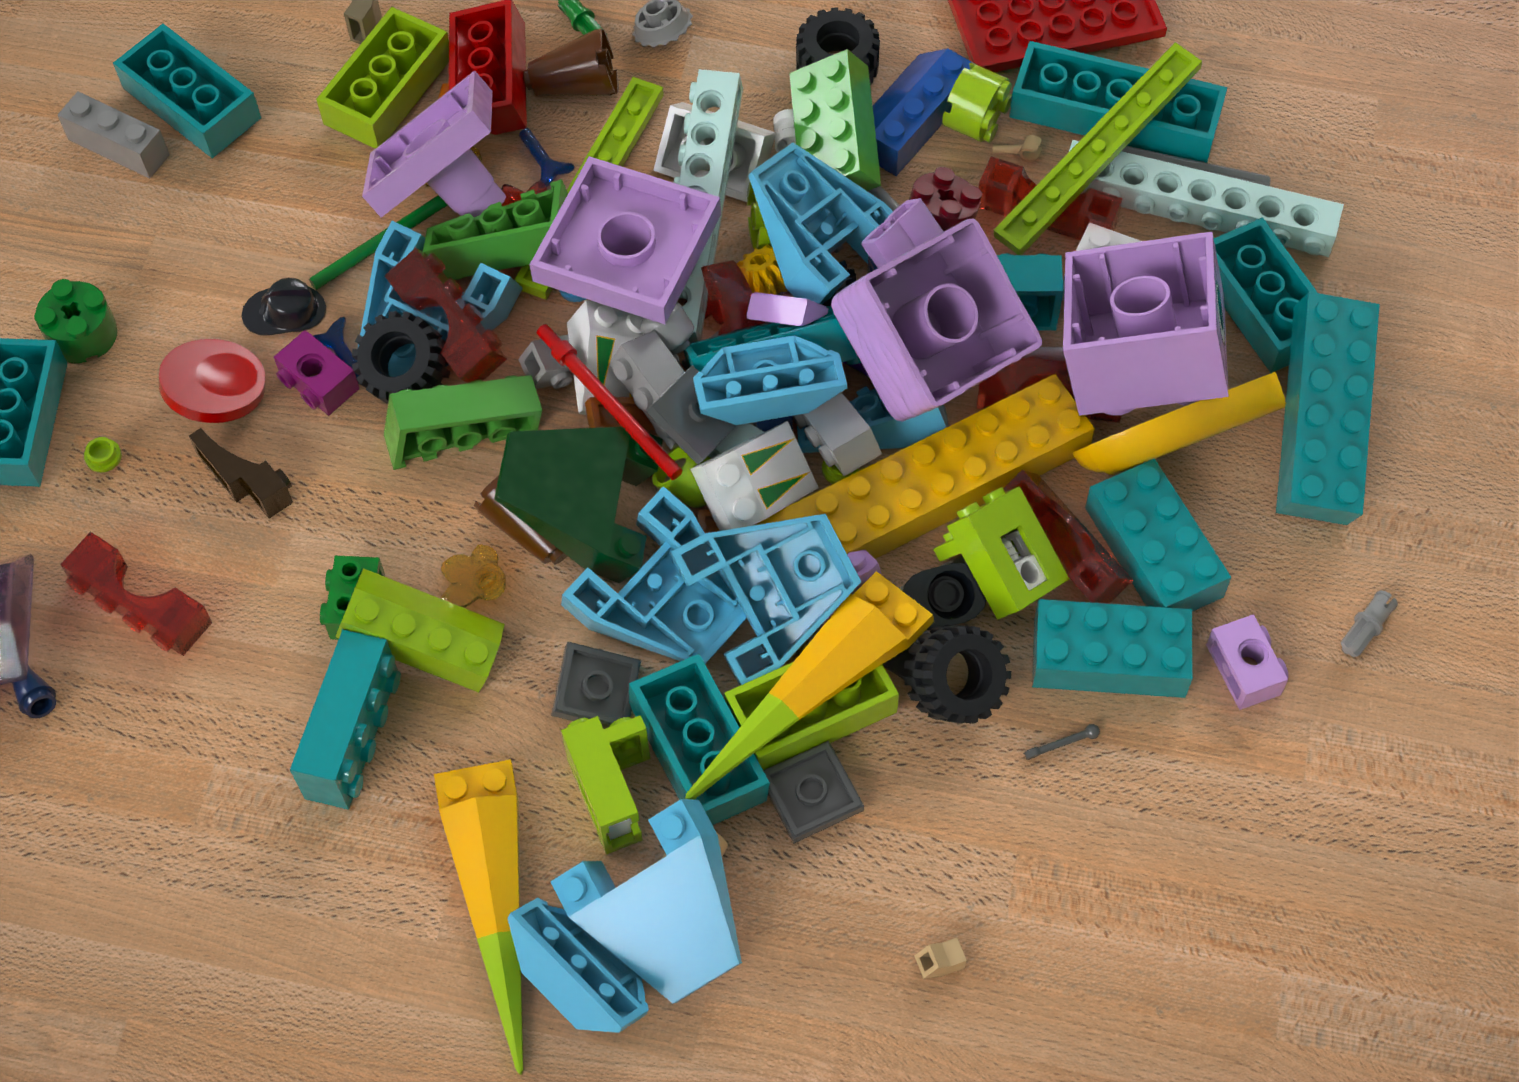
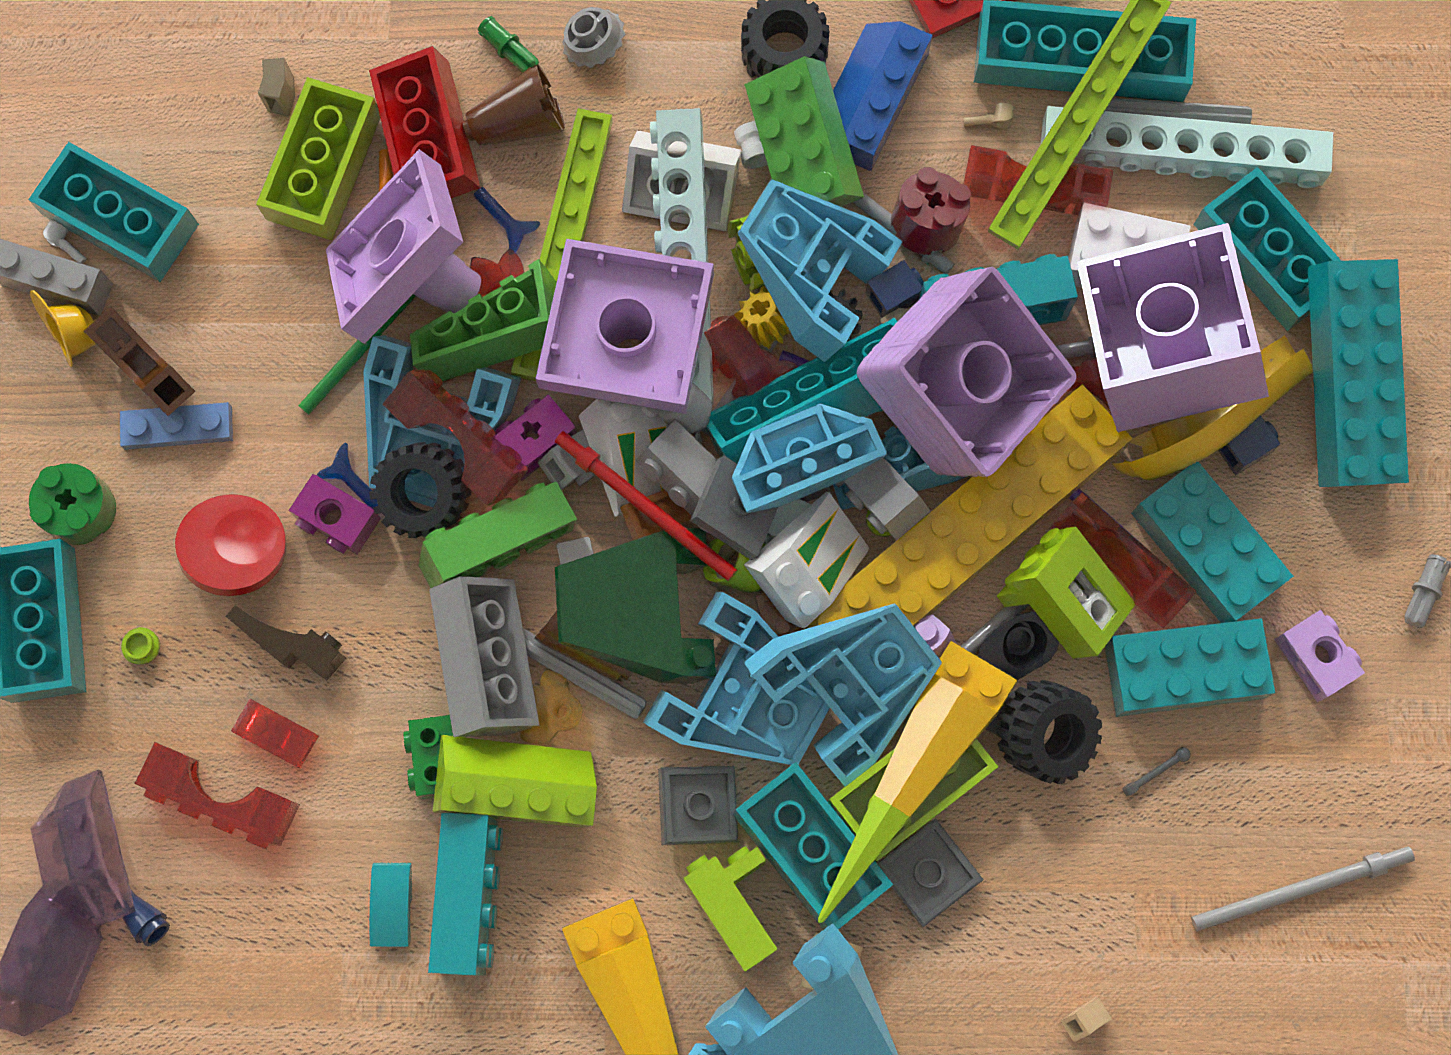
camera: 10 degrees left, 15 degrees up
black piece [241,277,326,335] -> none
lavender slope [747,292,829,326] -> none
lavender brick [861,198,944,268] -> none
lime brick [942,62,1012,143] -> none
none -> yellow piece [30,290,96,367]
none -> white hand [43,220,87,264]
none -> reddish brown arch [83,306,196,416]
none -> medium blue plate [120,402,233,450]
none -> clear red slope [231,699,319,769]
none -> teal slope [369,863,412,947]
none -> light grey brick [429,577,539,737]
none -> magenta brick [491,394,578,481]
none -> light grey axle [523,629,647,719]
none -> light grey bar [1191,846,1415,931]
none -> dark blue brick [1218,416,1280,476]

